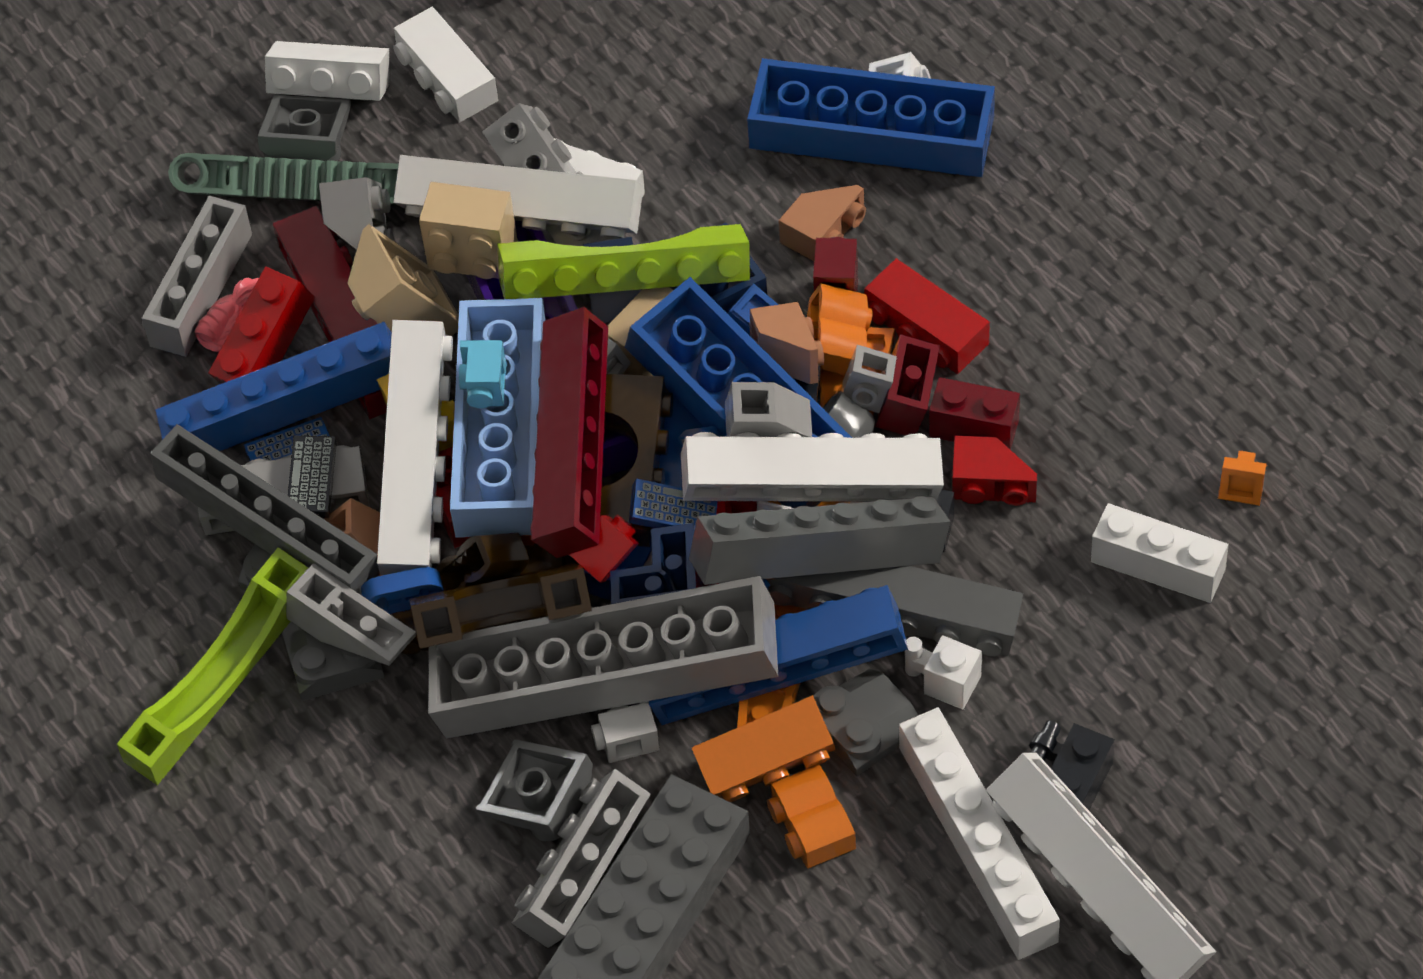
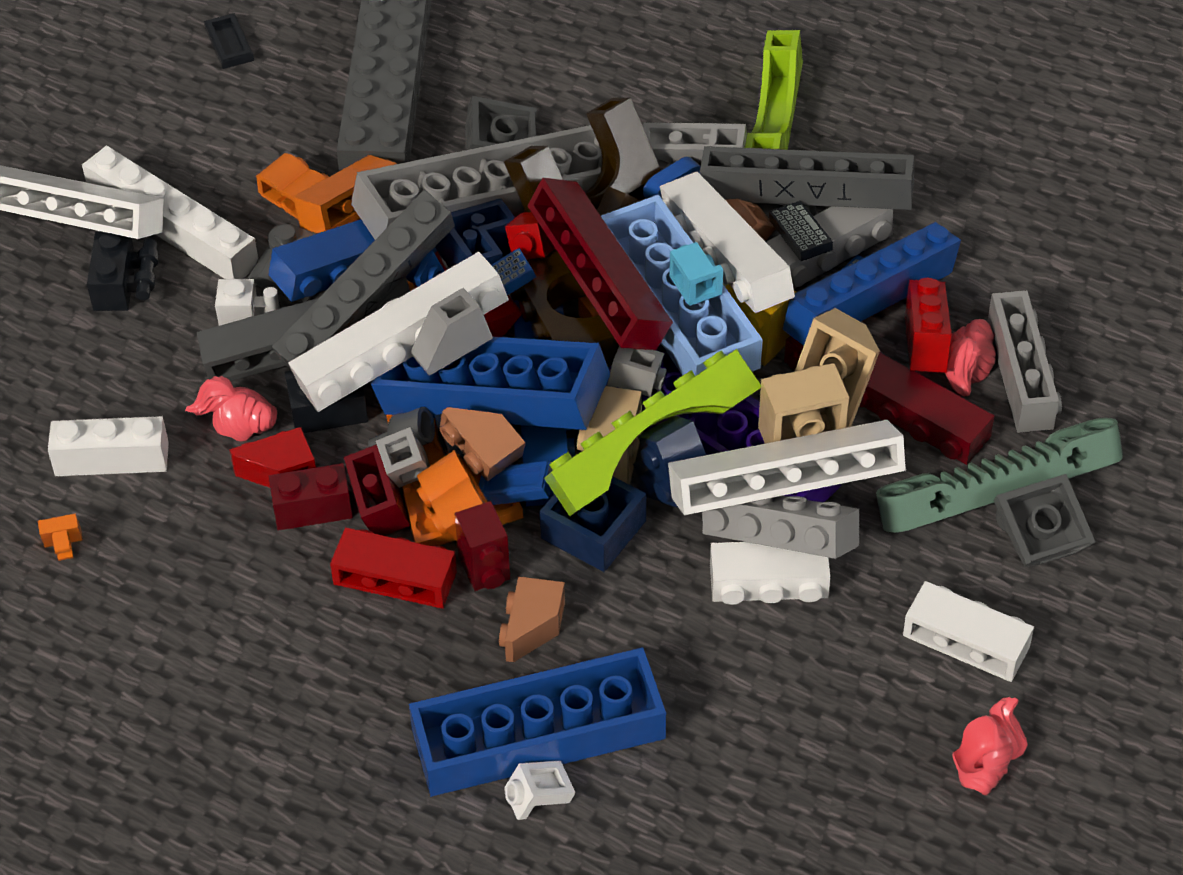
camera: 150 degrees right, 5 degrees down
white brick [265,41,390,101] -> none
light grey slope [319,177,395,250] -> none
light grey brick [512,769,650,948] -> none
none -> coral hair [185,376,277,441]

